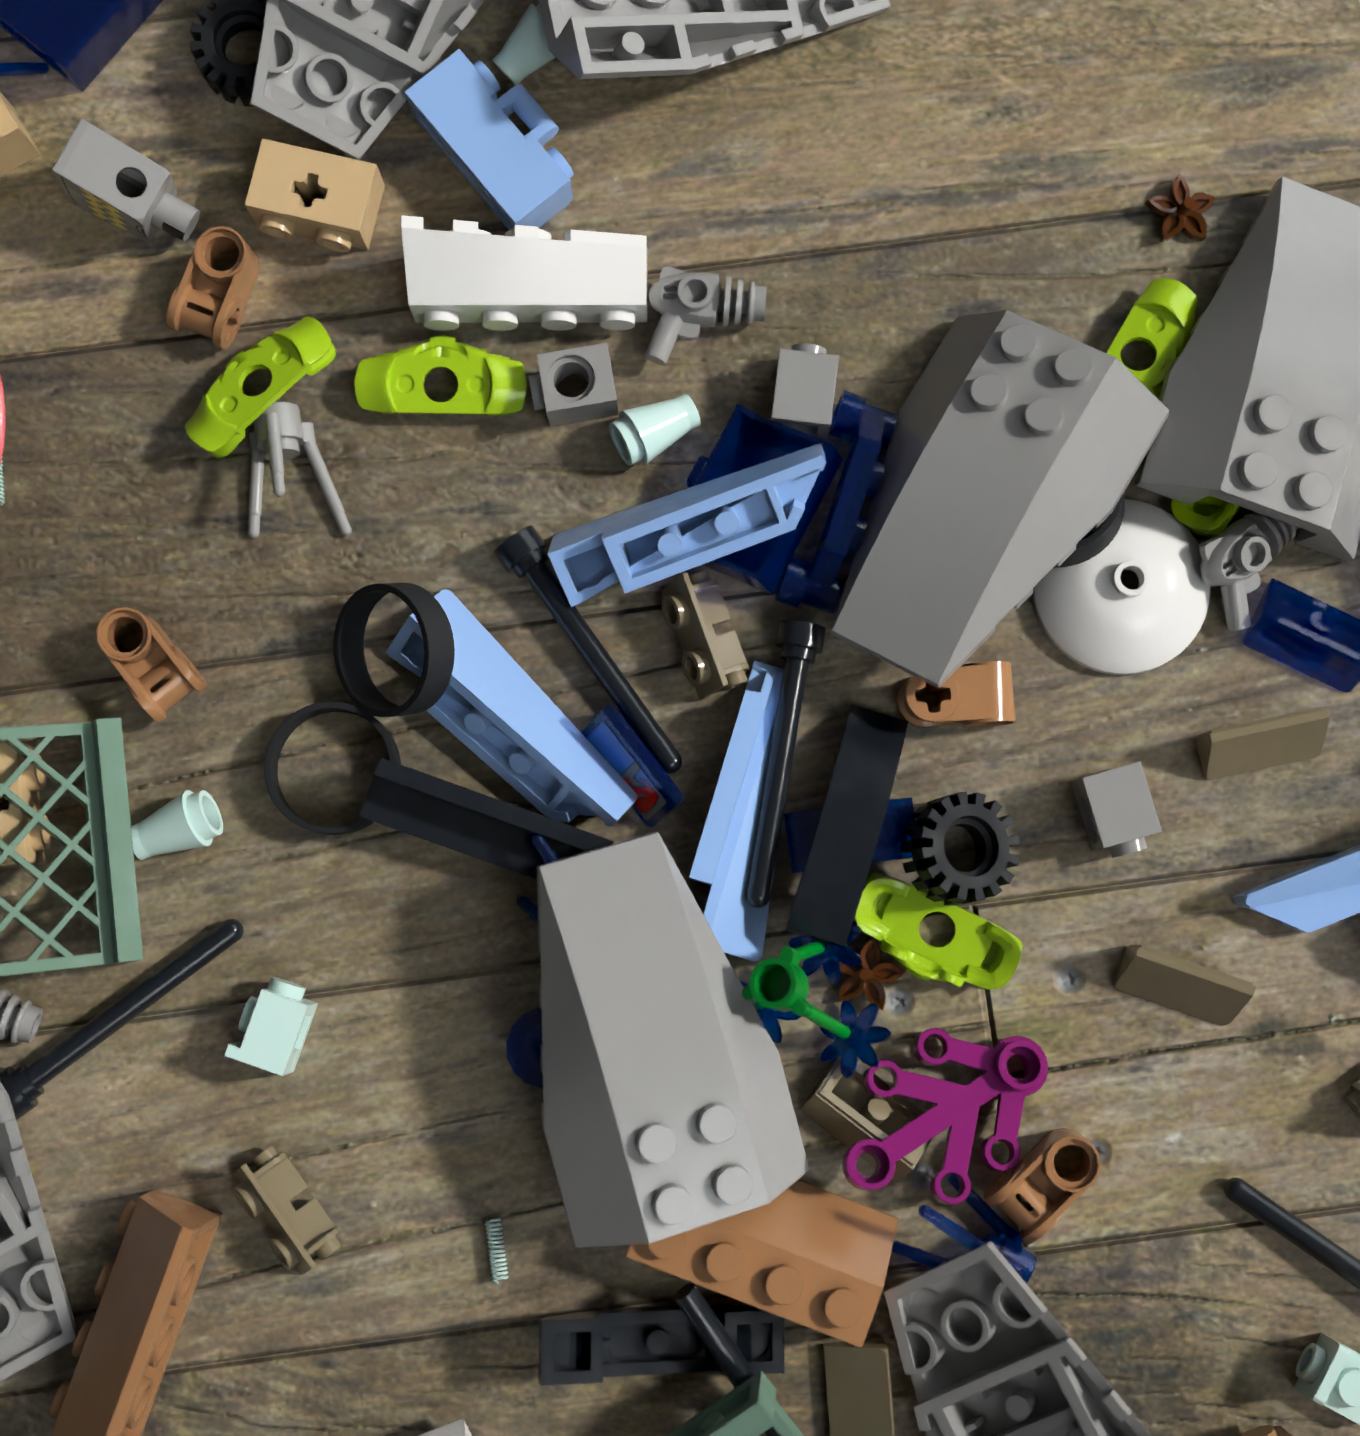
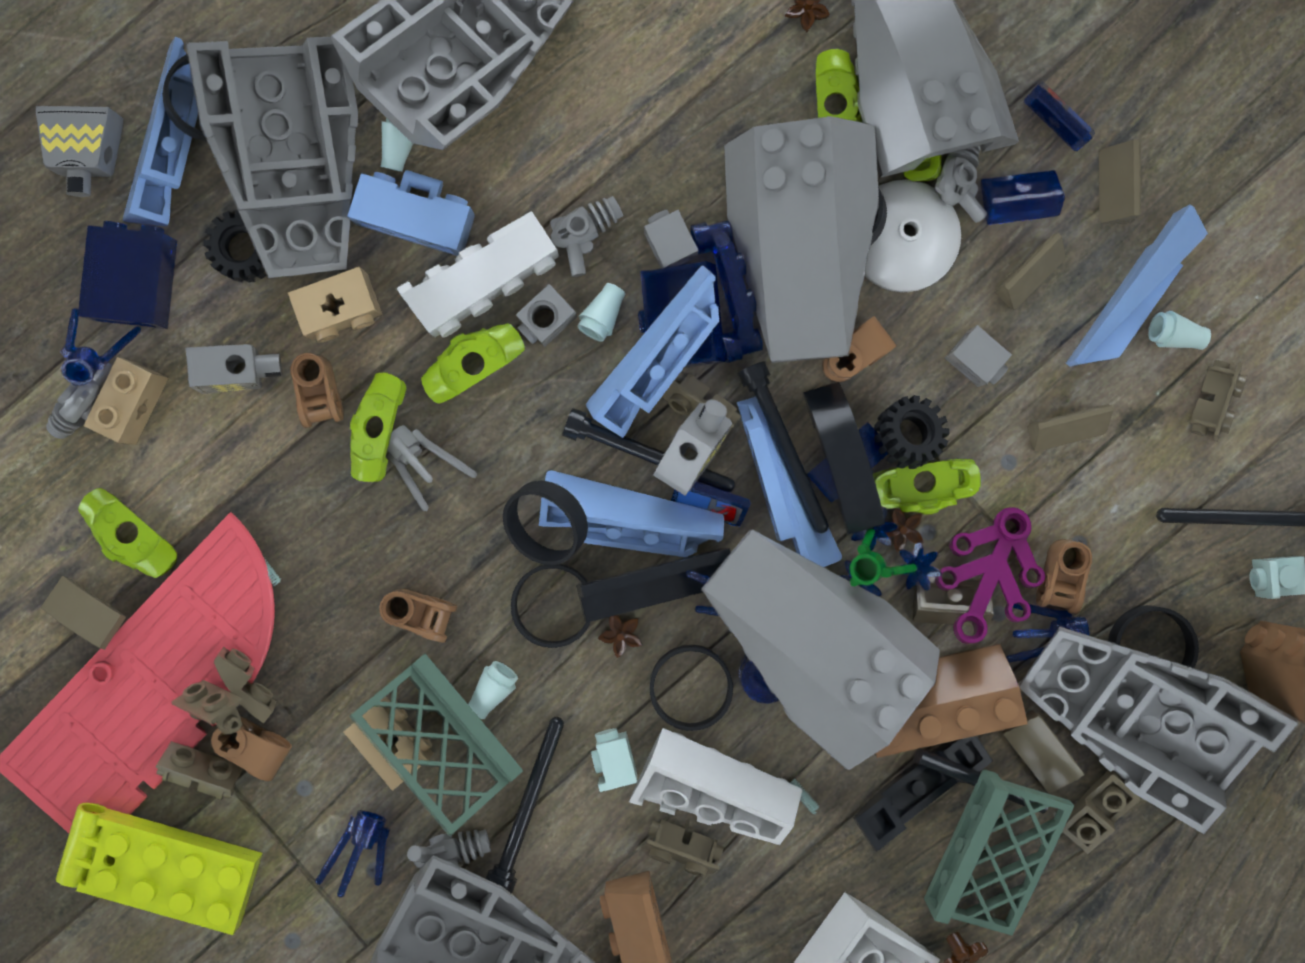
camera: 35 degrees left, 5 degrees up
none -> reddish brown plant [598,615,643,658]
none -> white wedge [629,728,803,845]
none -> black tyre [650,645,733,731]
none -> light grey torso [653,400,732,496]
none -> black tyre [1108,605,1199,668]

